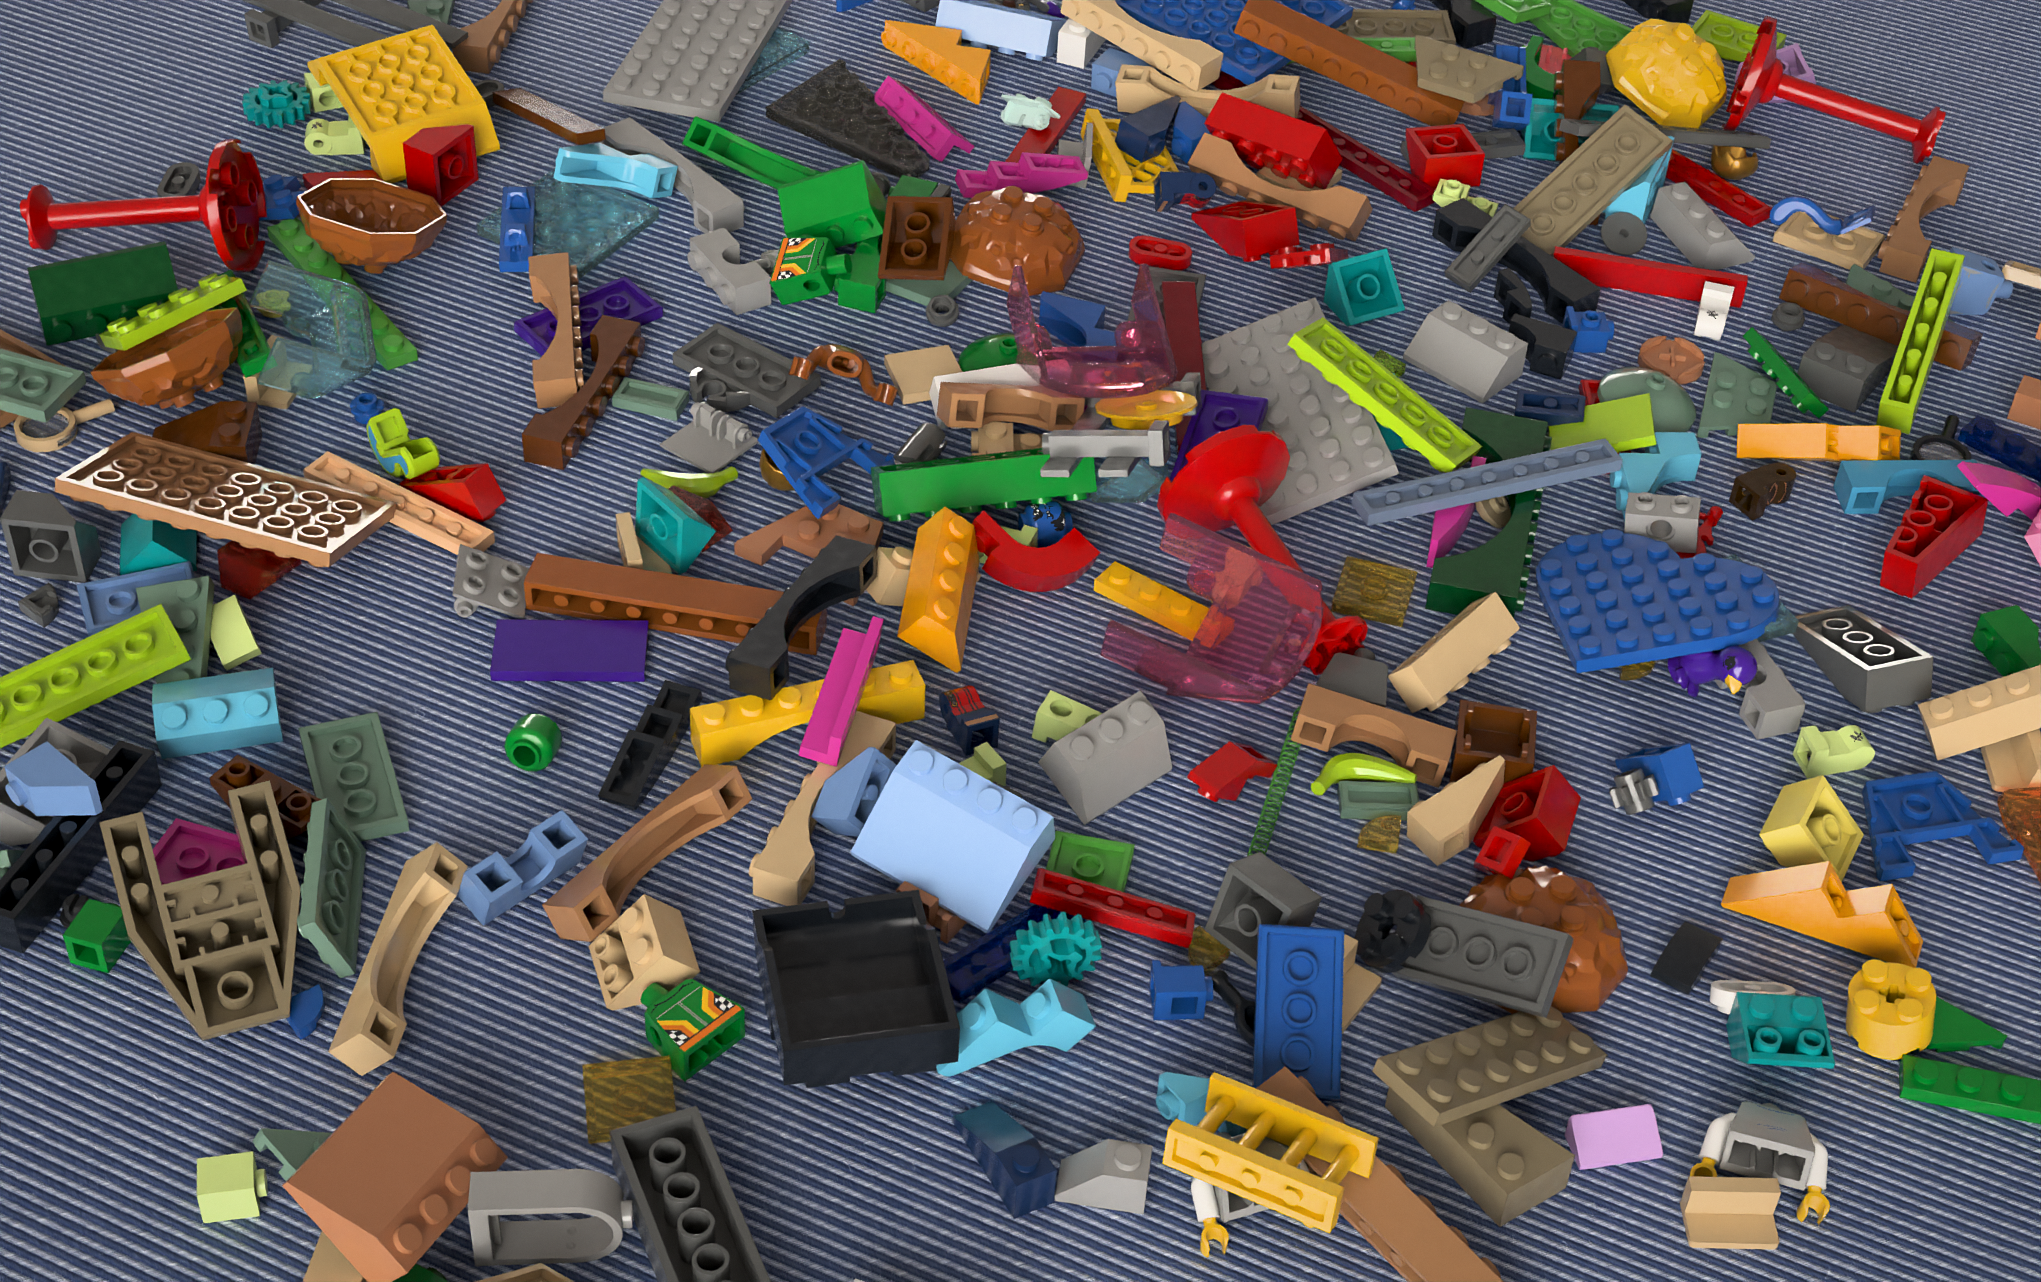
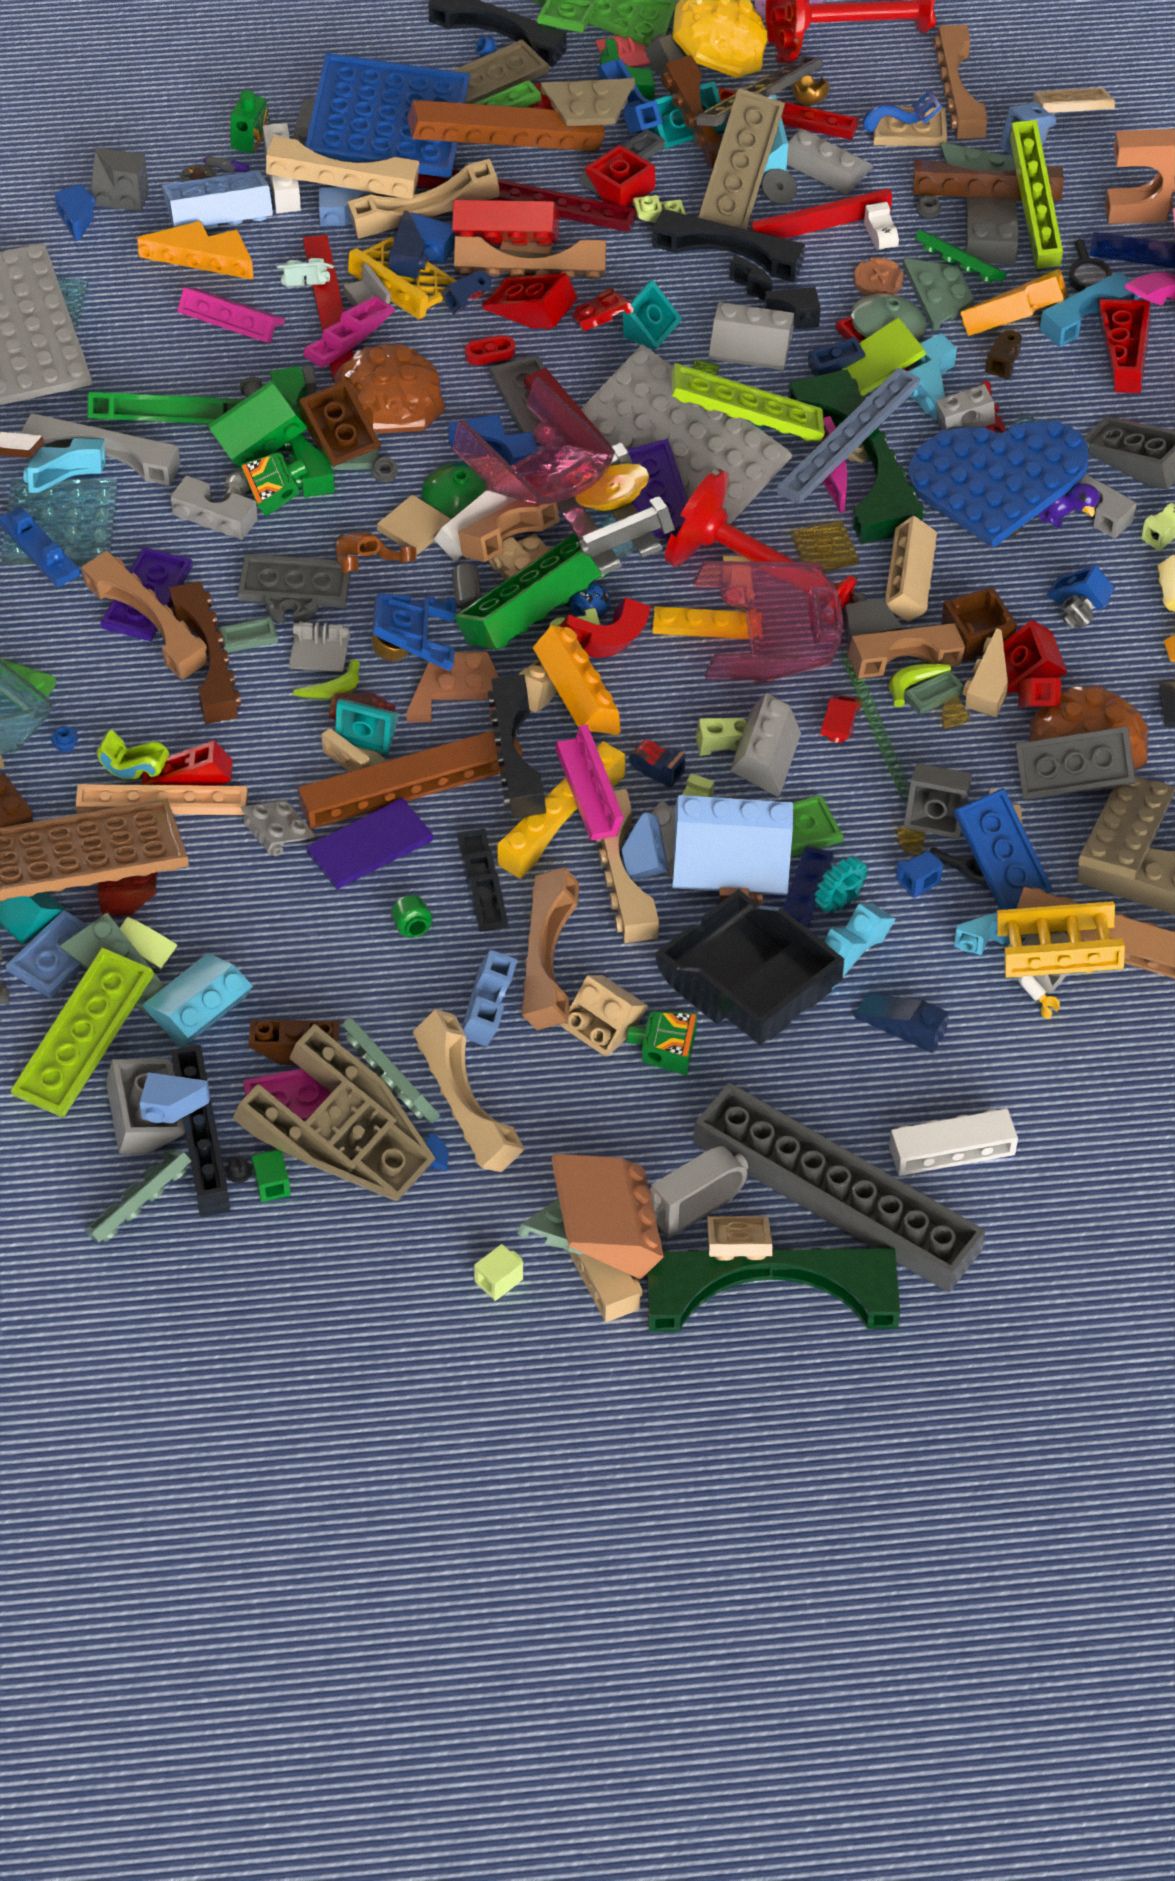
camera: 30 degrees left, 10 degrees up
sand green plate [298,712,410,842] -> none
clear yellow tile [582,1055,676,1144] -> none
clear smoke wing [766,59,930,178] -> none
red tile [1029,868,1196,949] -> none
light grey slope [1054,1139,1153,1214] -> none
black plate [1354,890,1431,973] -> none
dark grey tile [1444,204,1531,293] -> none
blue brick [1562,306,1614,353] -> none

